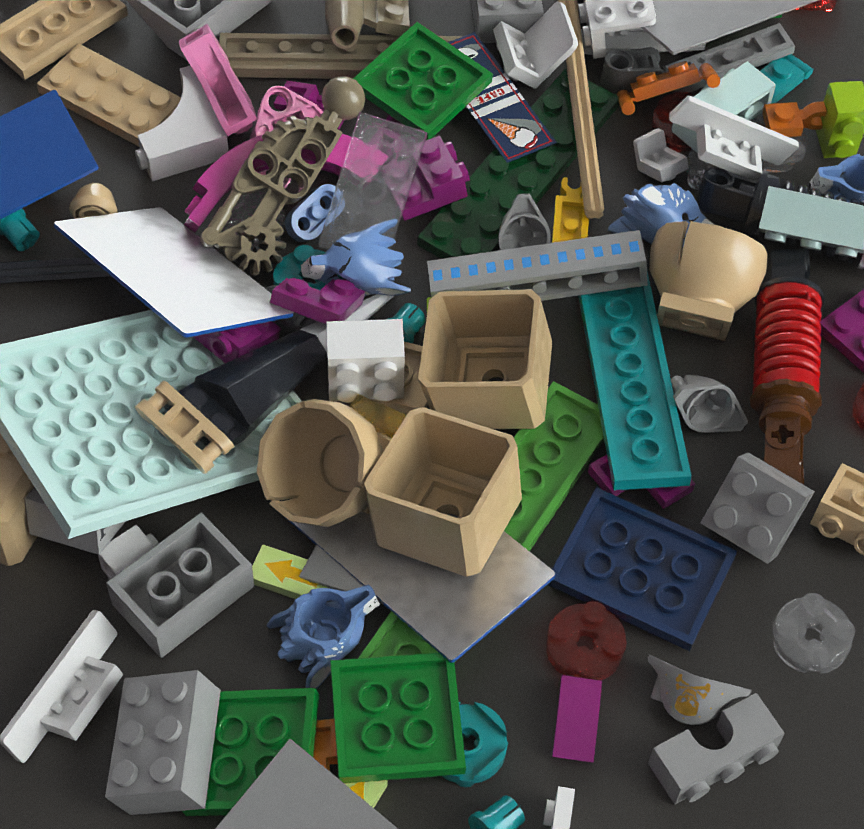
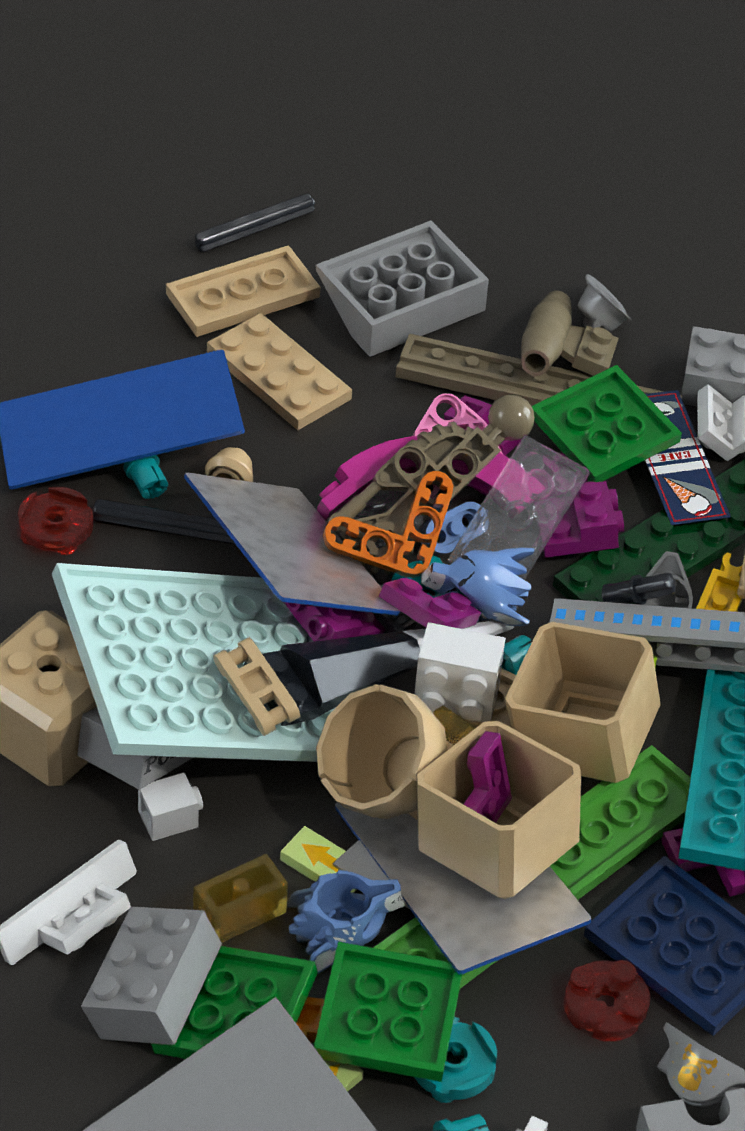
camera: 15 degrees right, 10 degrees down
light grey brick [106,512,254,658] -> none
white arch [135,65,228,182] -> none
bright pink arch [179,24,257,136] -> none
magenta slope [552,675,602,763] -> none
none -> clear yellow brick [193,854,288,943]
none -> orange beam [323,471,453,578]
none -> magenta plate [463,731,512,823]
none -> black axle [602,573,677,605]

